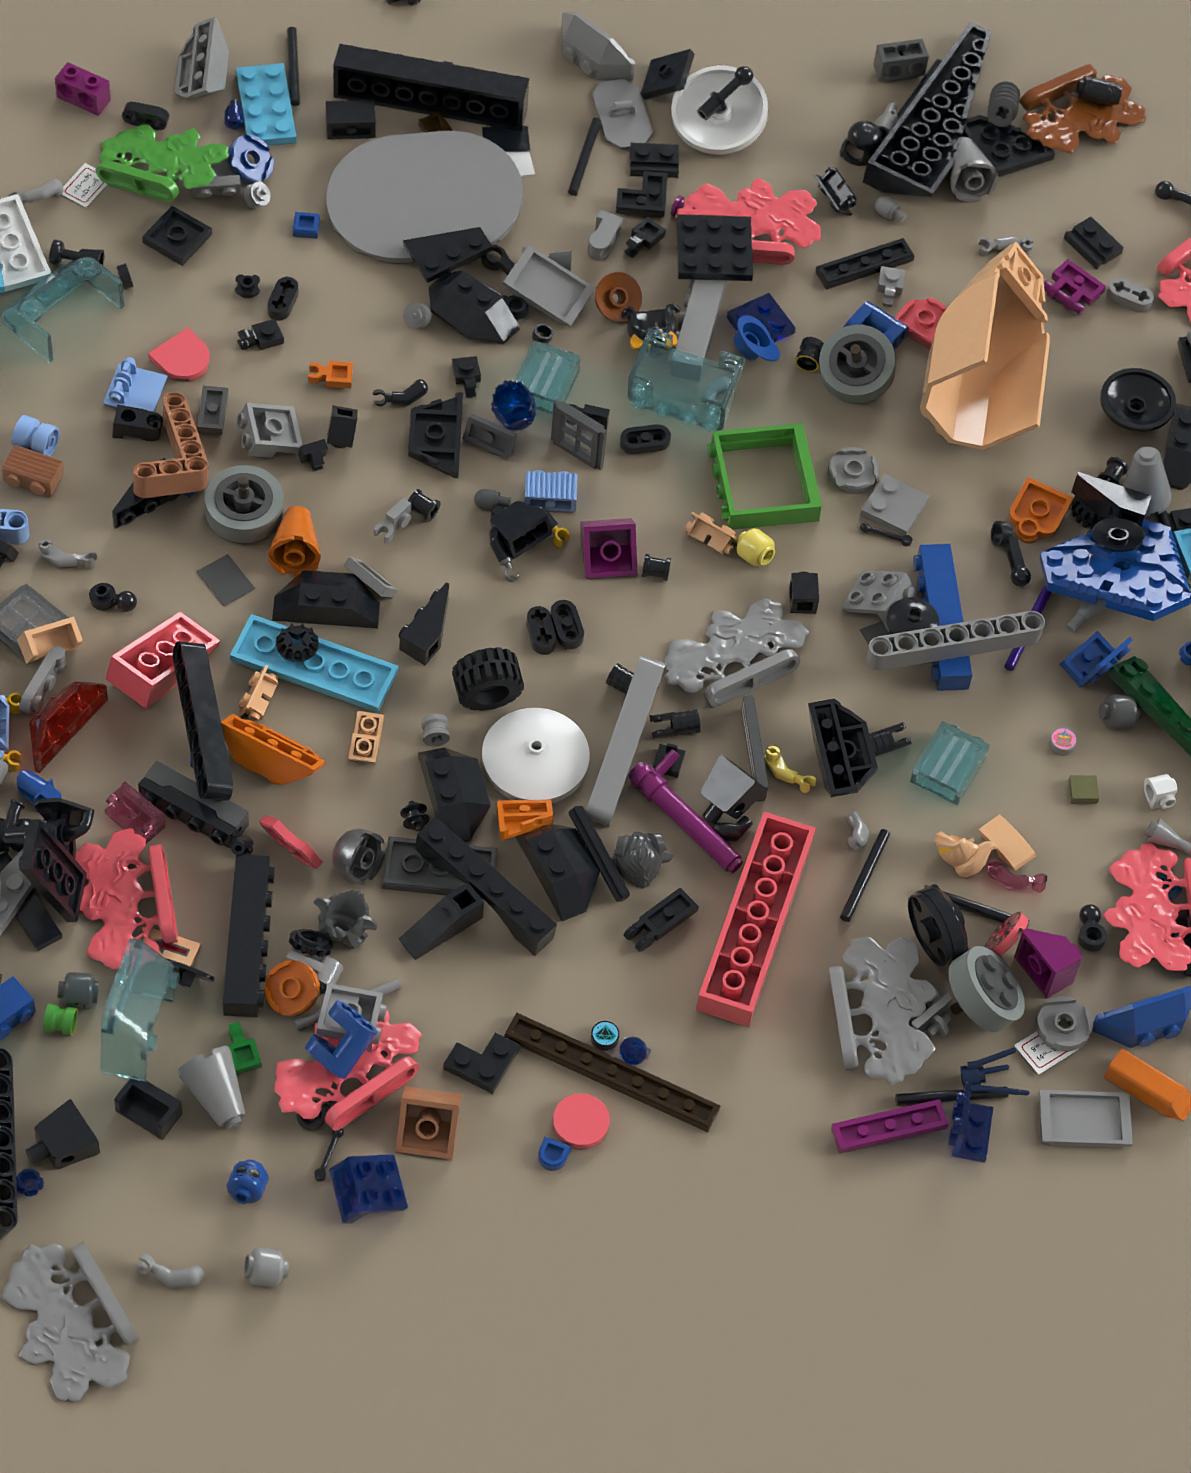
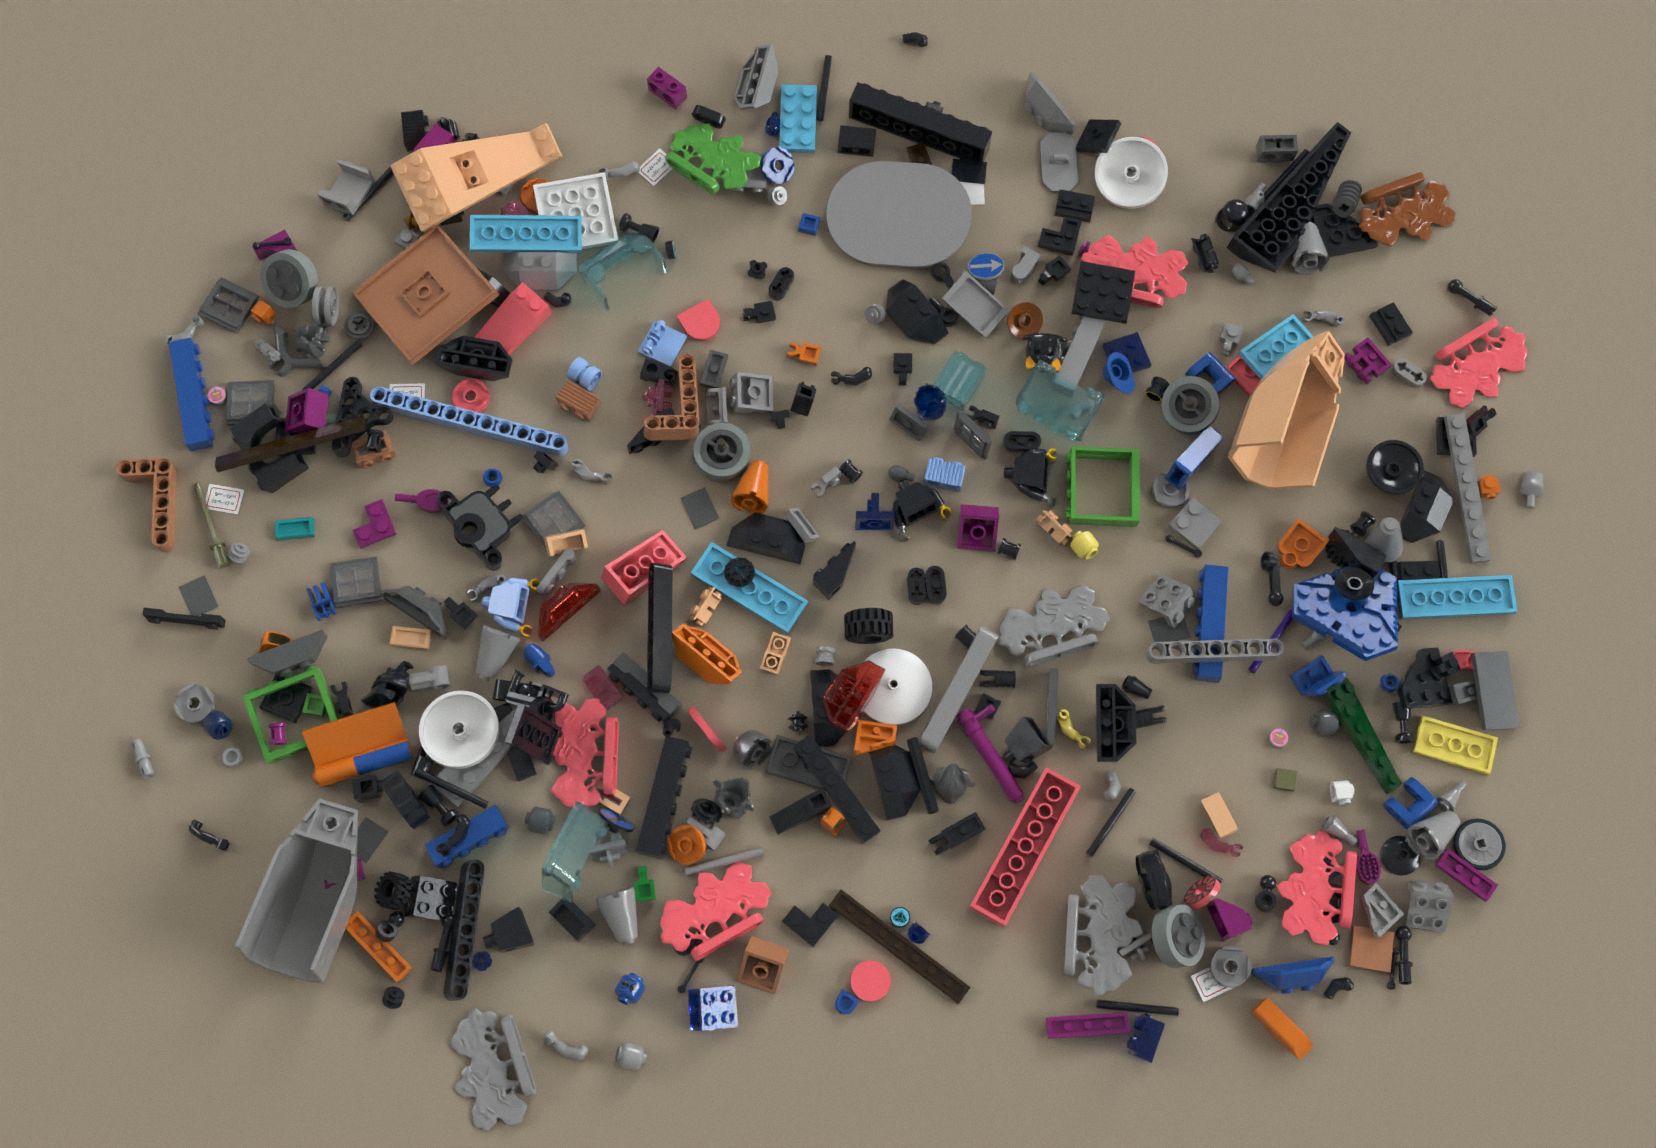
camera: 15 degrees right, 15 degrees up
bright green wheel [43,1004,78,1036] -> none
black plate [89,583,137,612] -> none
black plate [142,206,212,266] -> none
blue connector [305,1000,377,1079] -> none
light grey plate [316,983,387,1052] -> none
black wing [403,227,492,283] -> none
black wing [408,392,463,478] -> none
black hinge [532,323,554,345] -> none
black bar [568,117,601,196] -> none
black pin [697,66,754,121] -> none
black brick [789,571,819,614] -> none
black tile [815,238,915,290] -> none
black dish [886,598,939,634] -> none
clear light blue brick [910,721,990,806] -> none
light nougat hair [934,831,998,878] -> none
dark blue plant [960,1048,1030,1096] -> none
light grey piece [1039,1090,1133,1149] -> none
black head [1076,75,1122,107] -> none
none -> light grey hips [589,832,628,867]
none -> clear pink hips [642,379,673,416]
none -> light grey hinge [706,387,728,426]
none -> orange leg [820,807,847,837]
none -> clear red wedge [822,660,886,732]
none -> clear blue bracket [855,493,895,530]
none -> blue piece [968,253,1004,281]
none -> black torso [1004,448,1057,506]
none -> black cone [1121,675,1152,699]
none -> slope [1165,426,1224,490]
none -> medium azure plate [1238,314,1314,379]

